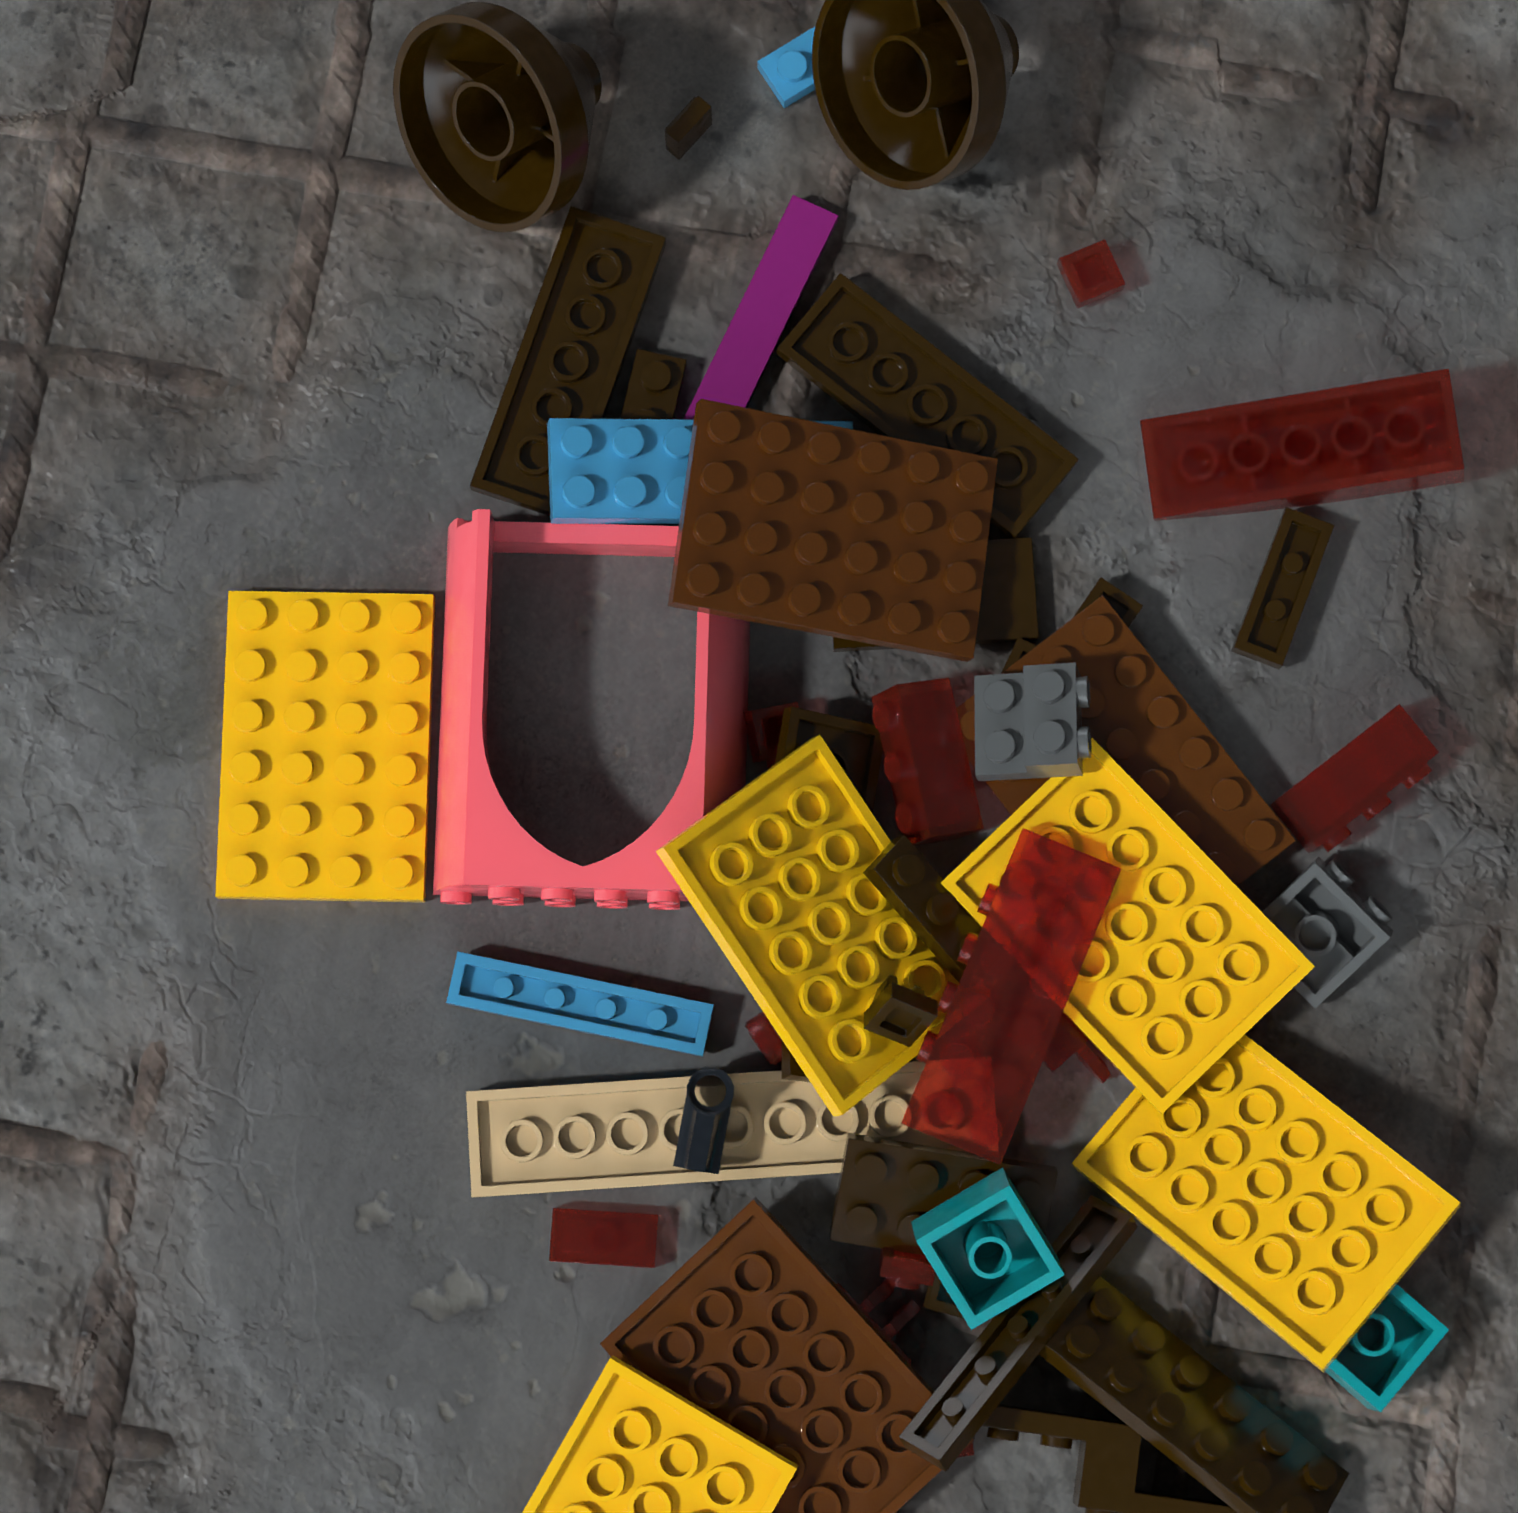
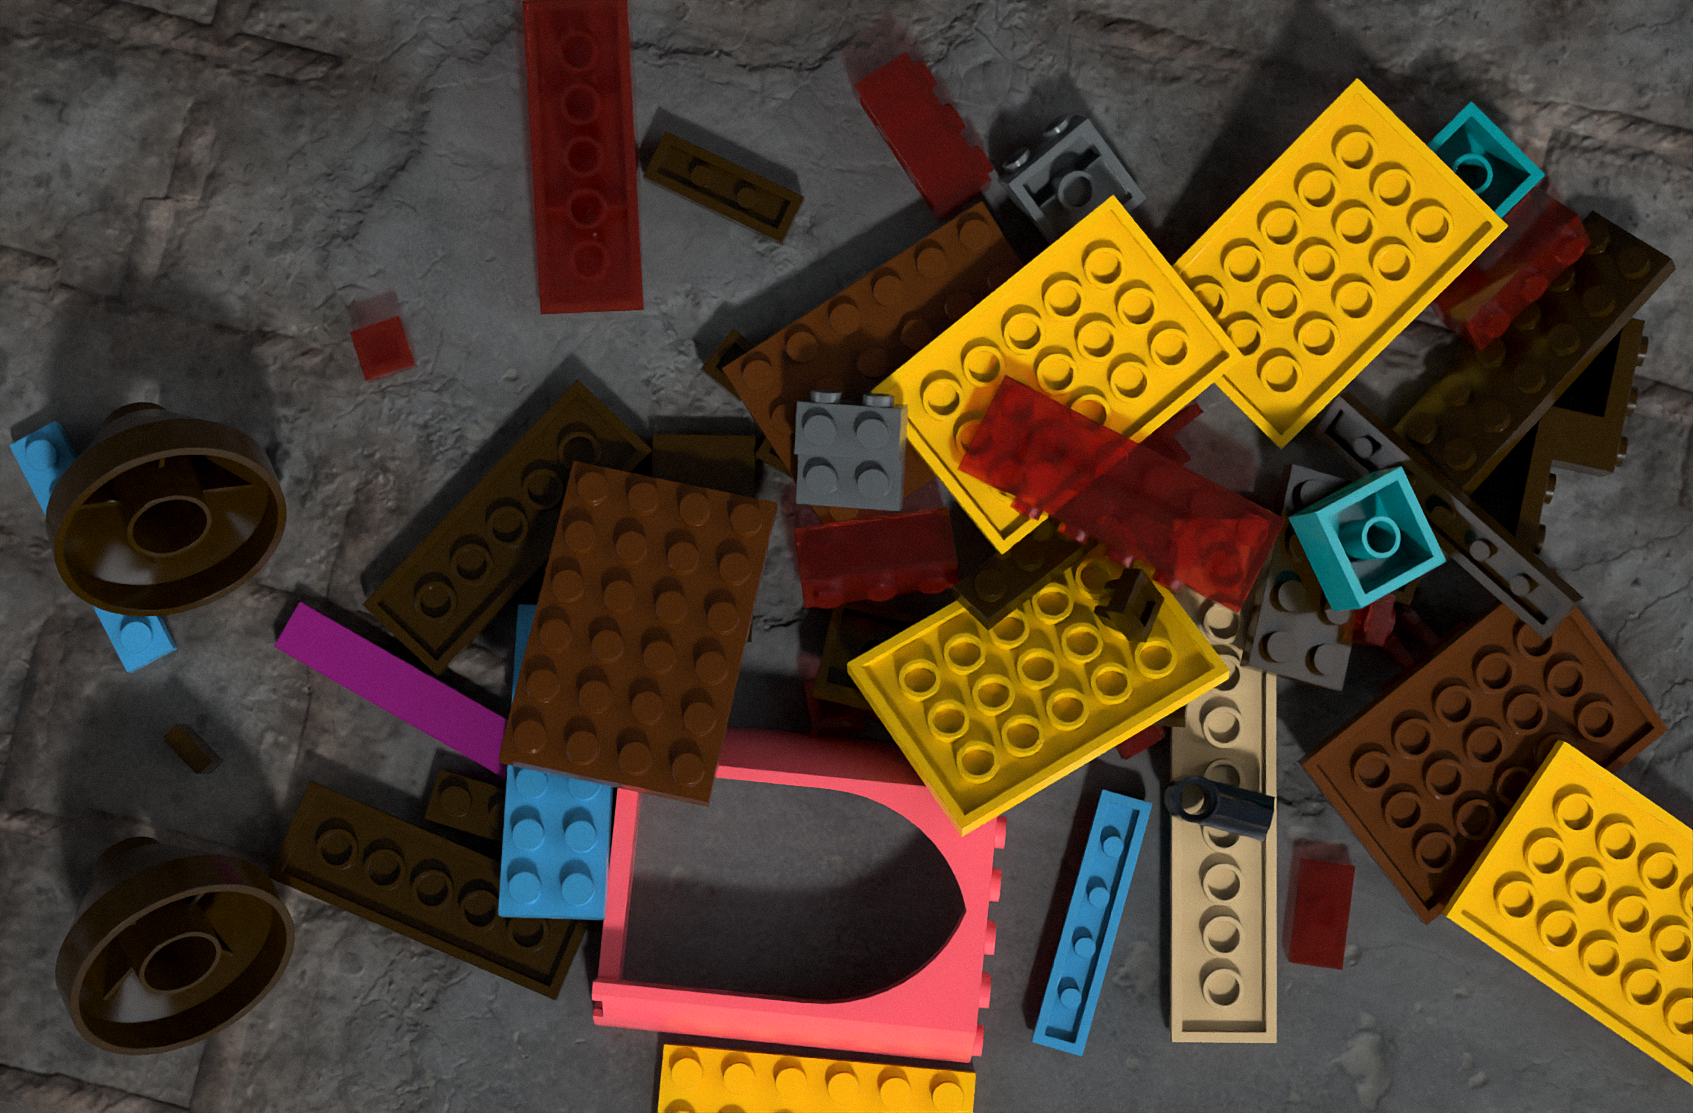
camera: 80 degrees left, 5 degrees up
none -> clear red brick [1430,186,1592,352]

